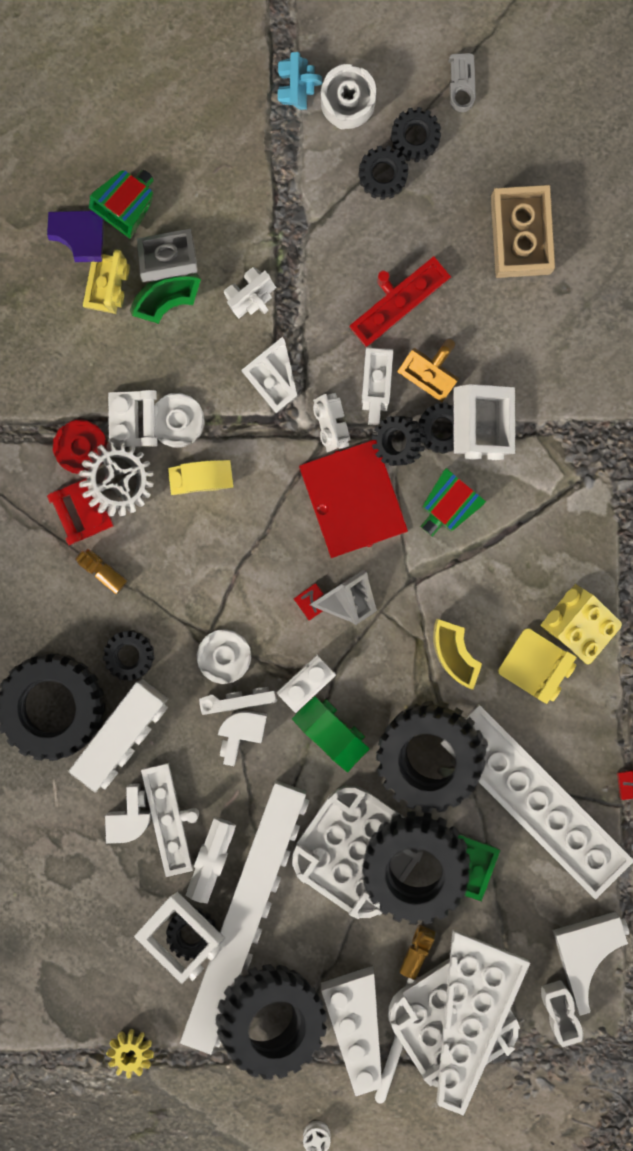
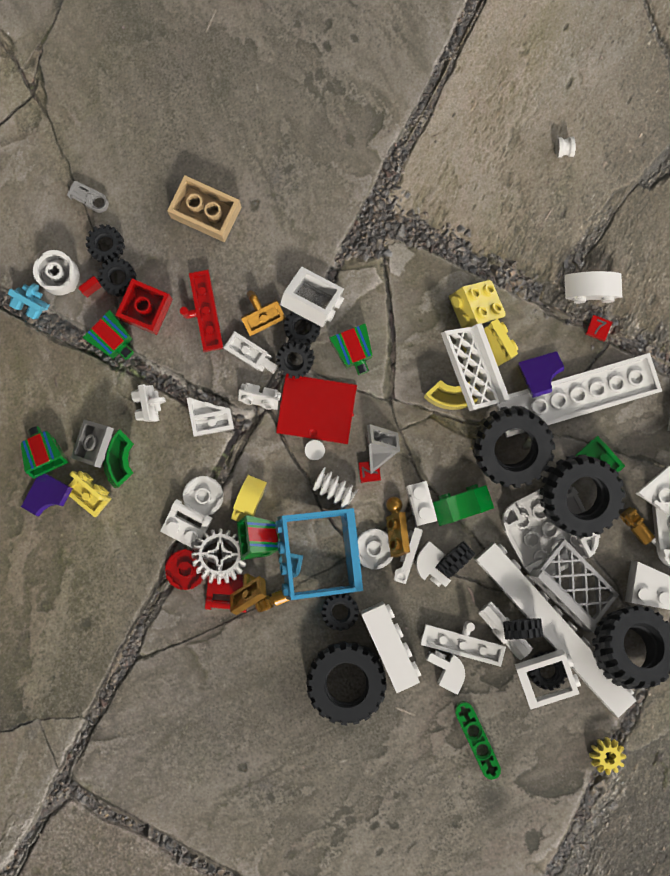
camera: 60 degrees left, 5 degrees down
none -> red tile [78,276,102,298]
none -> torso [83,310,134,360]
none -> red brick [115,279,173,336]
none -> pearl gold plate [230,573,267,615]
none -> green torso [237,515,280,560]
none -> dark azure window [275,508,363,600]
none -> medium azure tile [279,553,303,578]
none -> white tile [305,440,325,460]
none -> white piece [313,467,359,509]
none -> pearl gold plate [386,497,410,557]
none -> black tyre [437,541,475,578]
none -> white fence [441,323,510,411]
none -> green beam [454,701,501,780]
none -> black tyre [503,618,543,640]
none -> dark purple tile [518,351,564,398]
none -> light grey fence [528,539,619,633]

